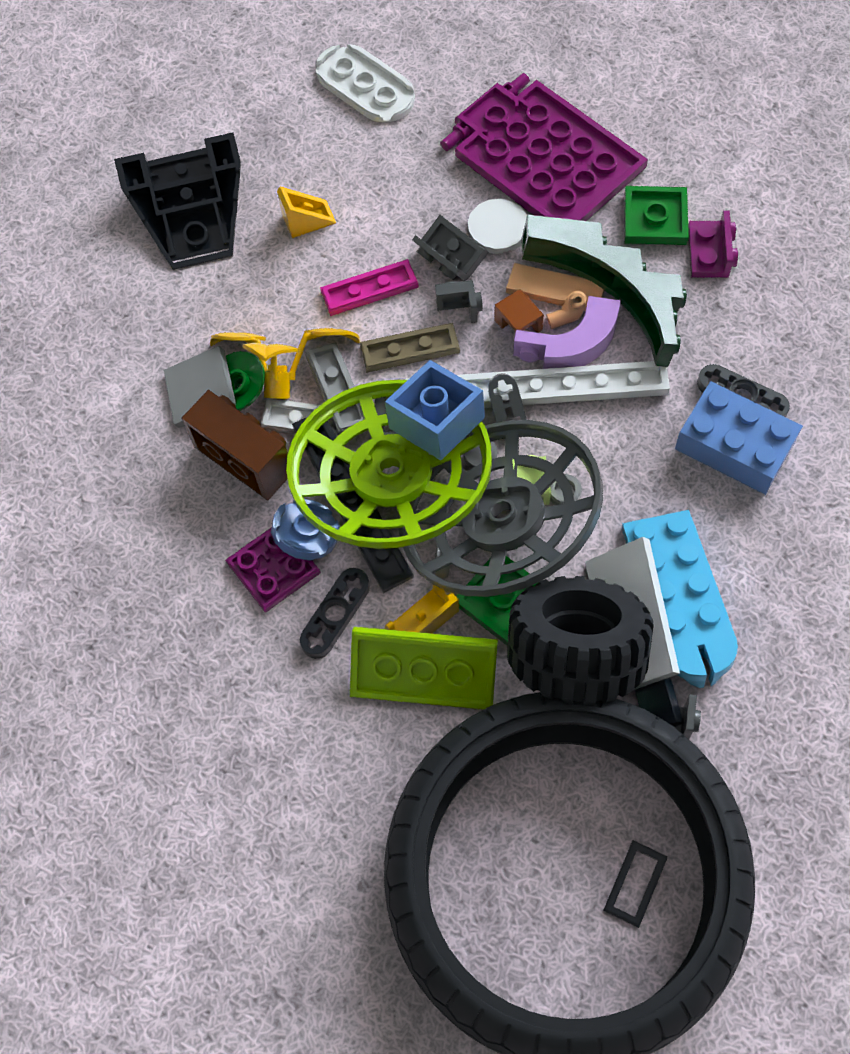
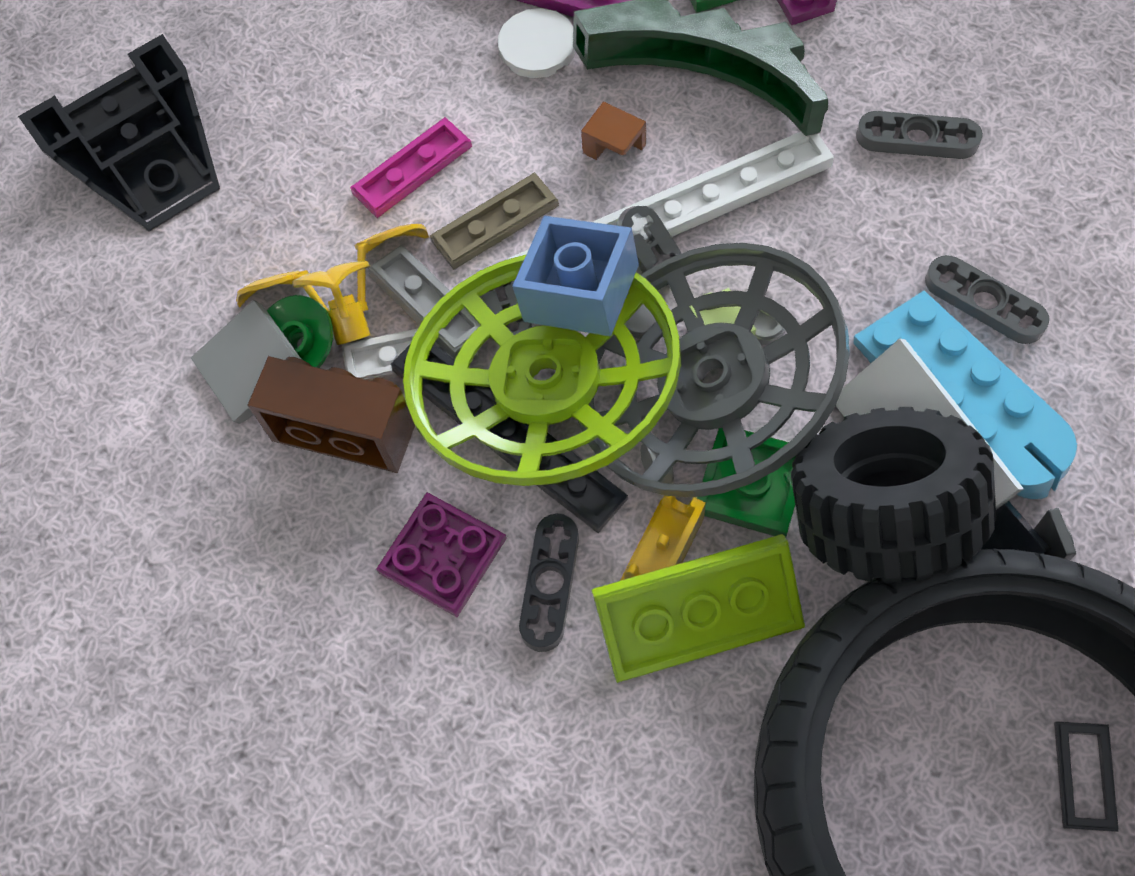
camera: 20 degrees left, 0 degrees up
medium blue tile [271,499,340,560] -> none
yellow slope [277,186,336,238] -> none
dark grey bracket [412,215,489,281] -> none
dark grey bracket [435,280,483,323] -> none
light nougat tile [506,263,604,311] -> none
lavender arch [513,296,621,369] -> none
light nougat arm [546,290,588,329] -> none
medium blue brick [675,381,803,495] -> none
none -> dark grey beam [925,255,1049,344]

